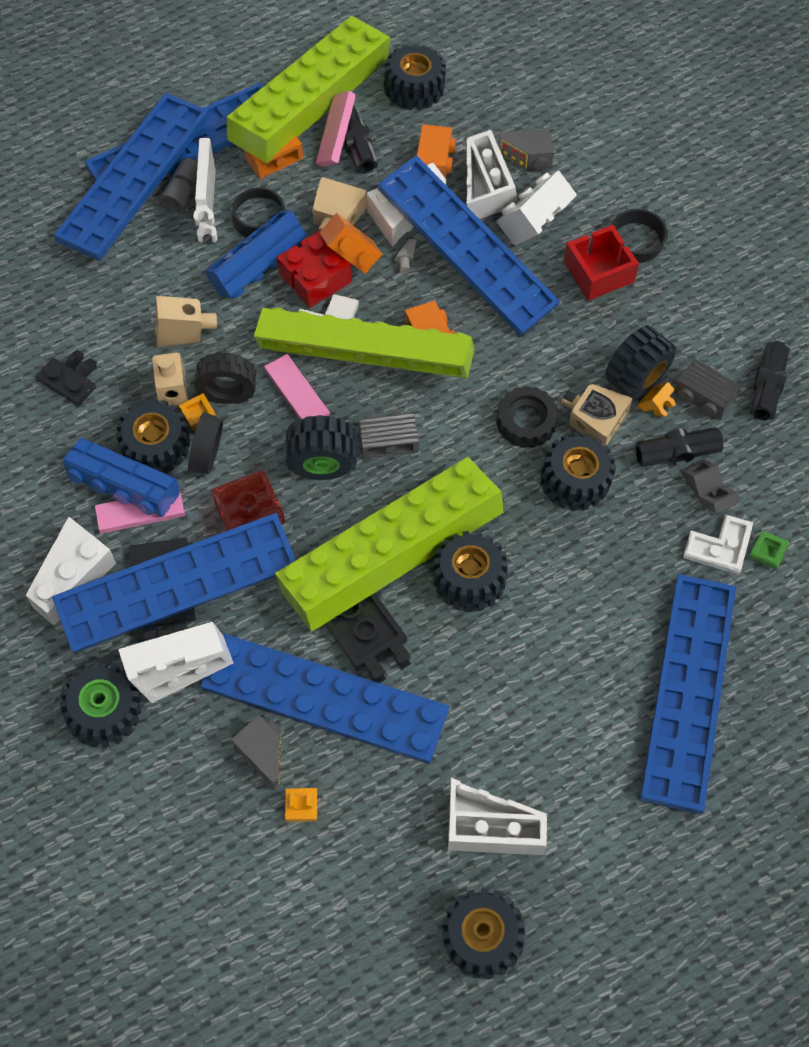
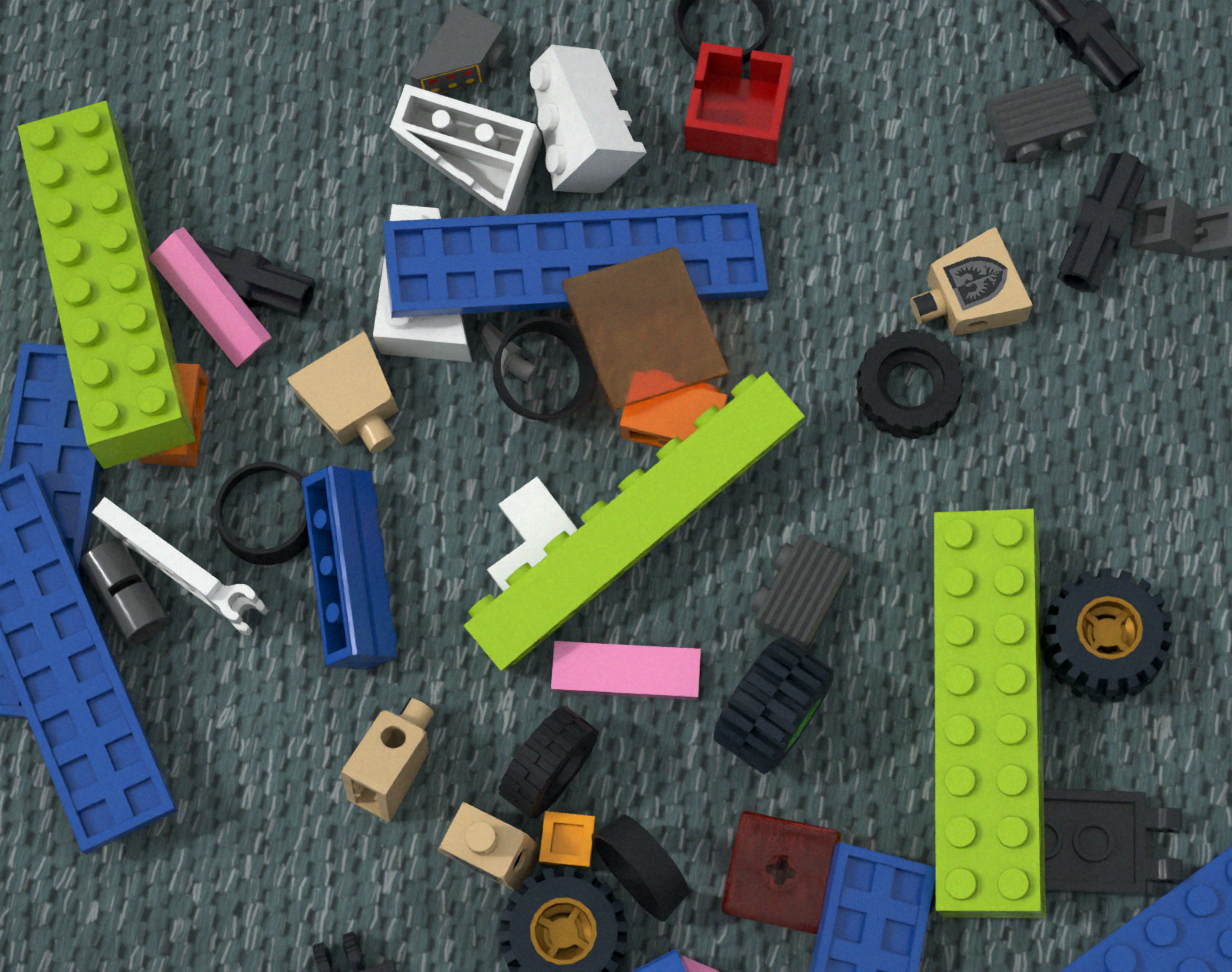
camera: 45 degrees left, 10 degrees up
red piece [277,231,352,308] -> none
orange brick [319,212,383,274] -> none
black wheel [384,44,446,110] -> none
orange brick [417,124,456,179] -> none
black wheel [540,433,616,511] -> none
black wheel [605,325,677,400] -> none
light orange tile [637,382,676,417] -> none
none -> black tyre [493,316,598,420]
none -> clear orange piece [561,246,729,411]

